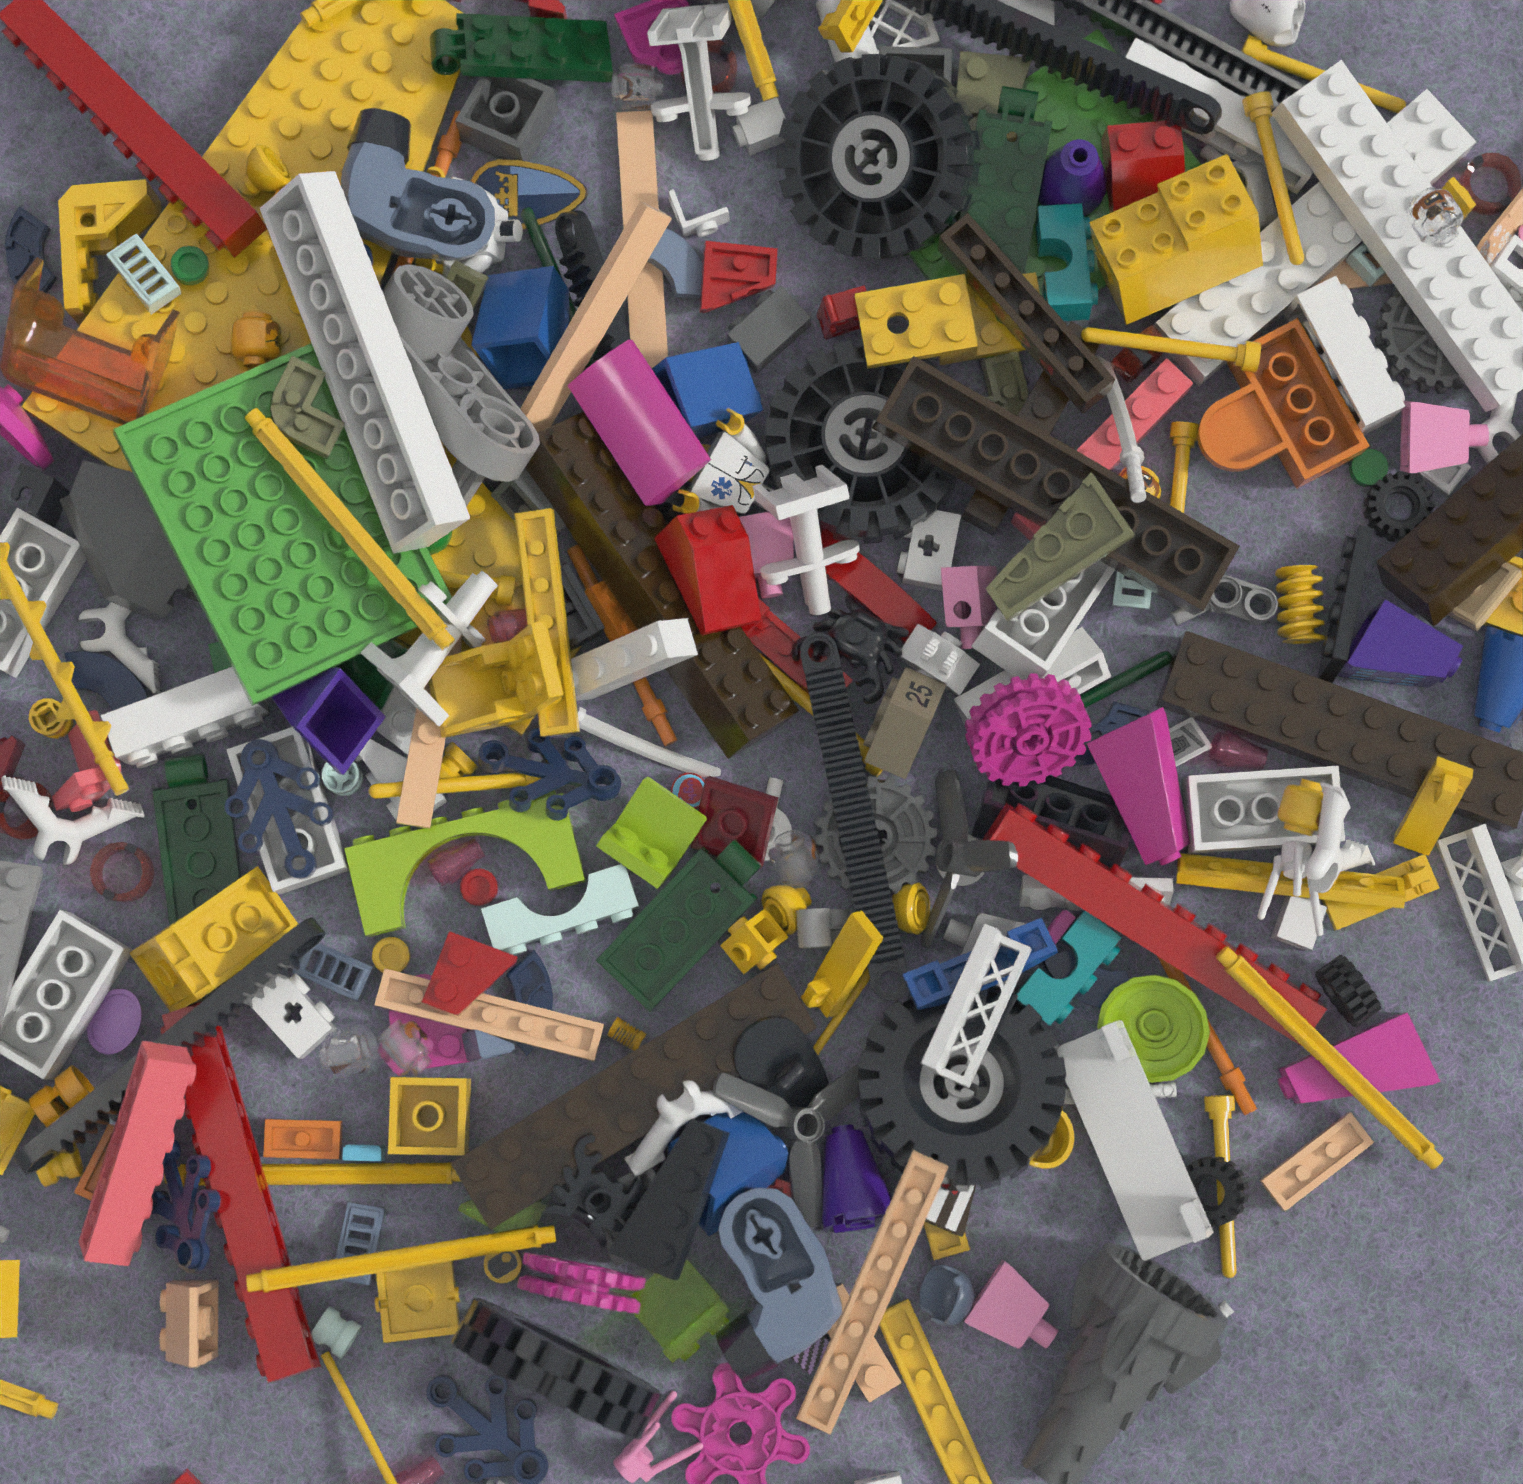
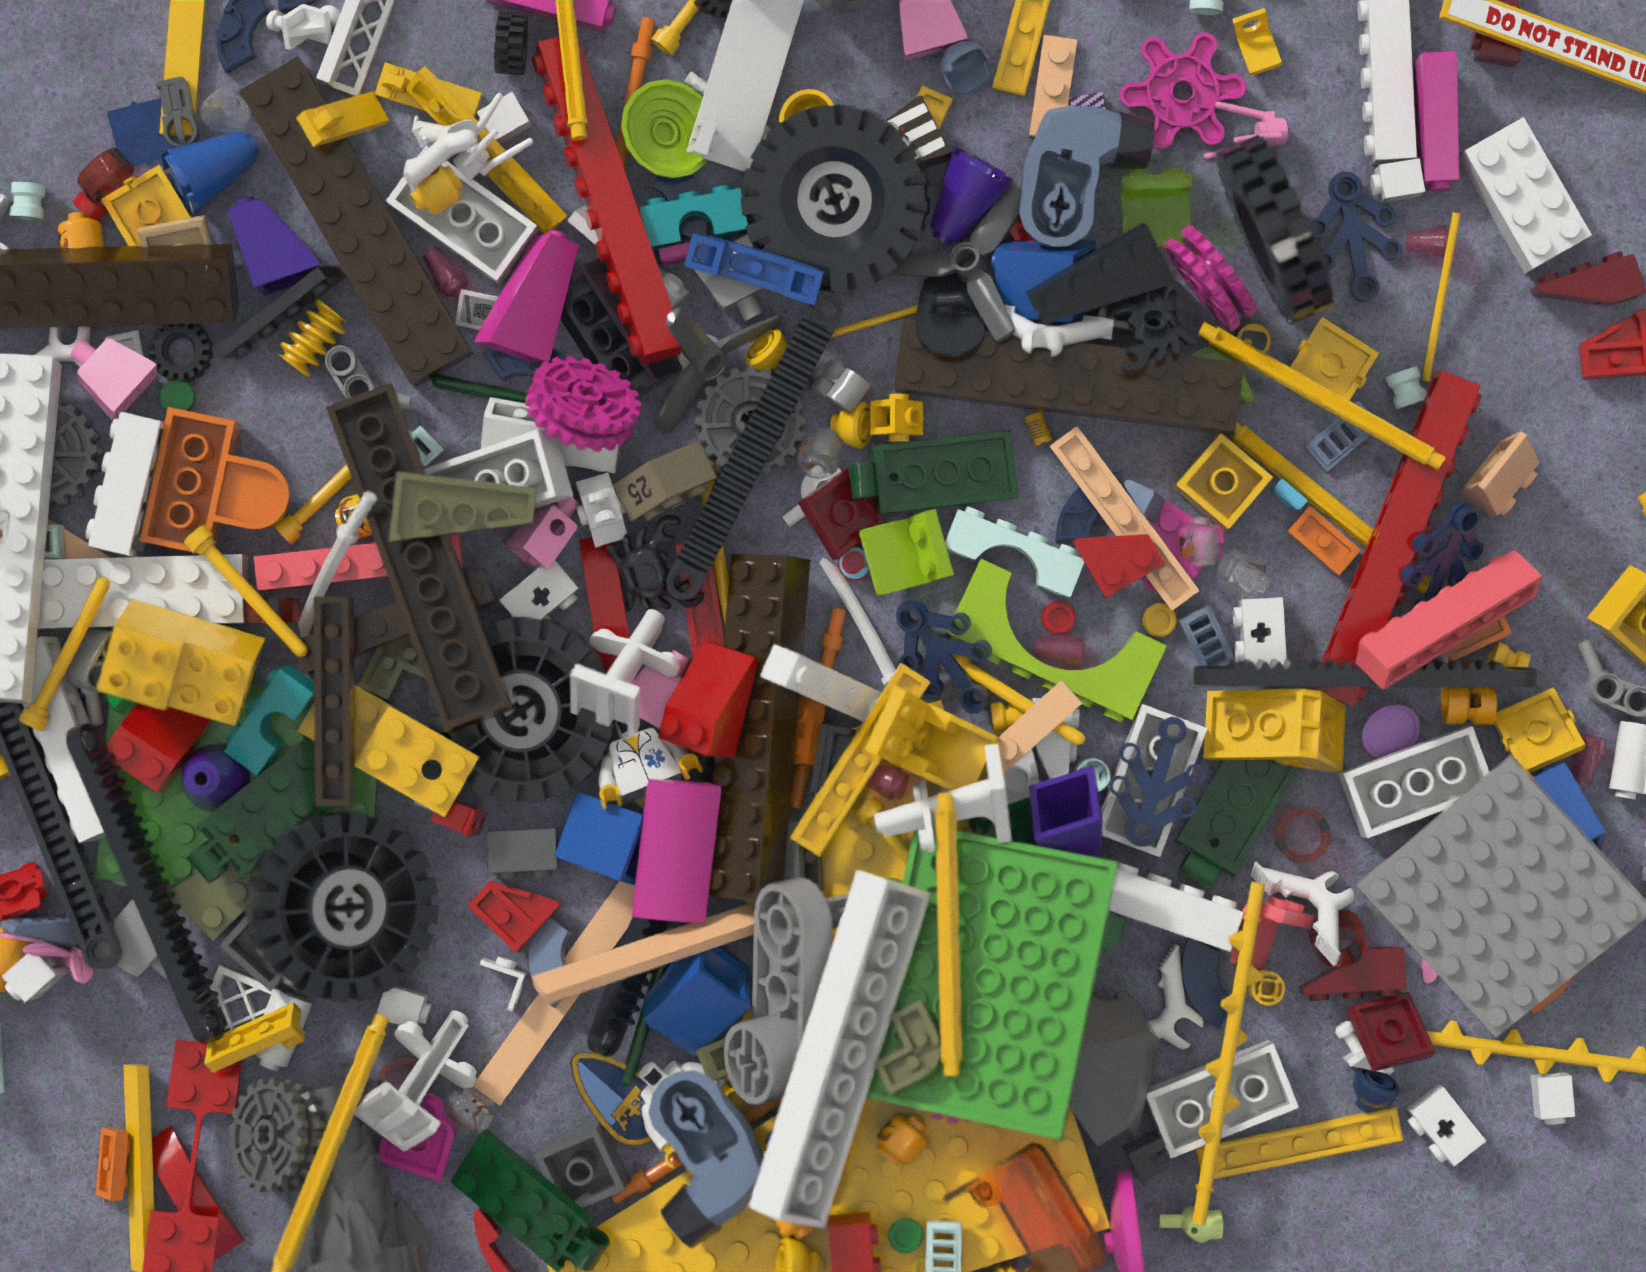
camera: 145 degrees left, 5 degrees up
light nougat tile [796,1150,949,1435] -> none
yellow hinge [800,911,883,1018] -> none
white fence [921,924,1032,1088] -> none

